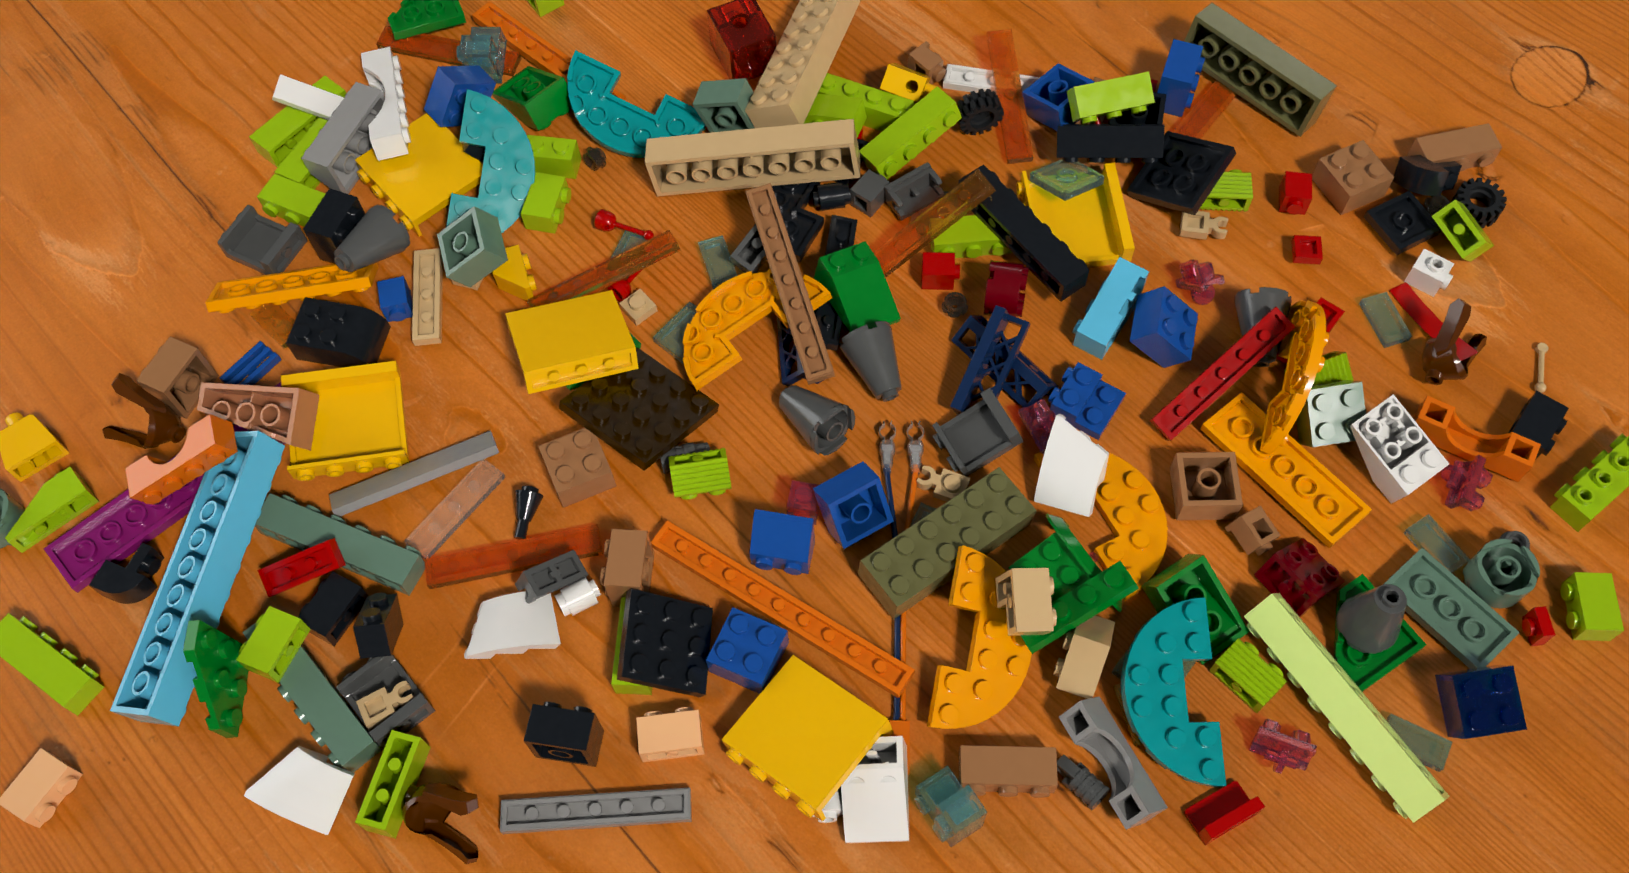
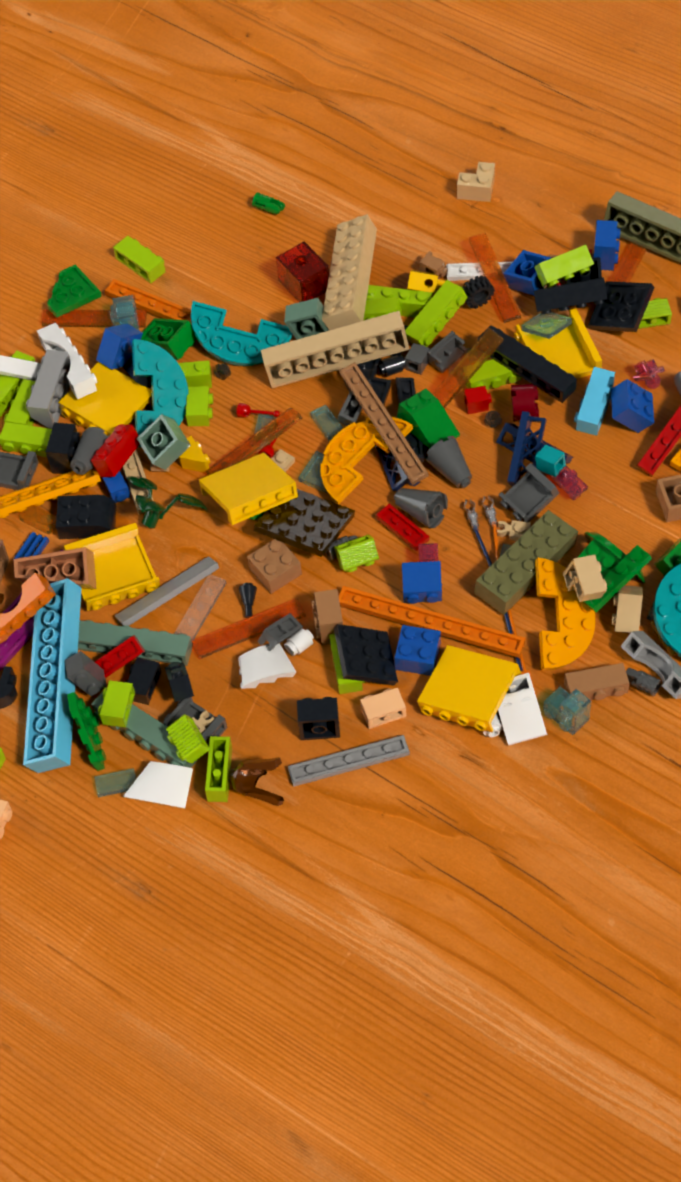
camera: 10 degrees left, 5 degrees down
blue brick [813,461,894,549] -> none
white slope [1034,414,1109,517] -> none
light orange plate [1034,450,1168,601] -> none
blue plate [1048,362,1126,440] -> none
tan plate [1180,211,1228,240] -> none
none -> dark grey brick [65,651,107,696]
none -> red brick [91,424,140,477]
none -> clear light blue tile [94,768,136,797]
none -> dark green plant [127,476,208,528]
none -> lime brick [166,714,210,764]
none -> red plate [376,504,429,551]
none -> teal brick [535,445,566,477]

